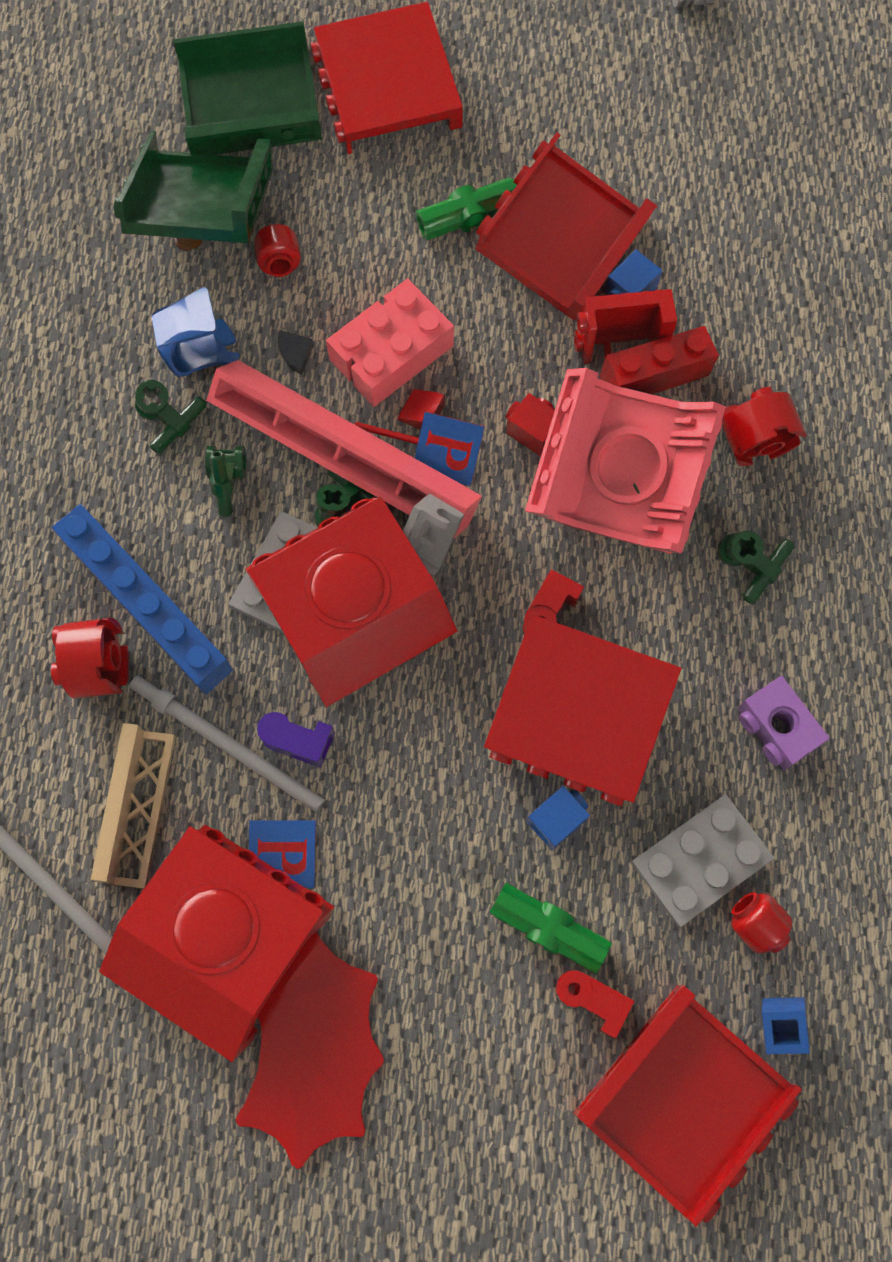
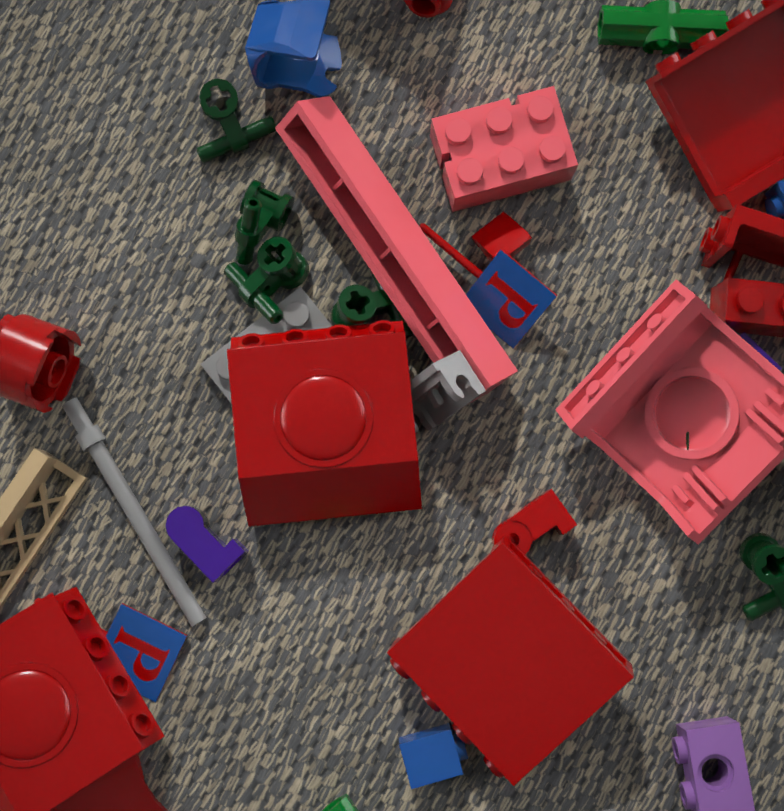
camera: 25 degrees right, 10 degrees up
blue brick [51,503,234,695] -> none
black tile [278,330,314,375] -> none
red brick [505,393,555,457] -> none
none -> dark green piece [224,236,309,324]

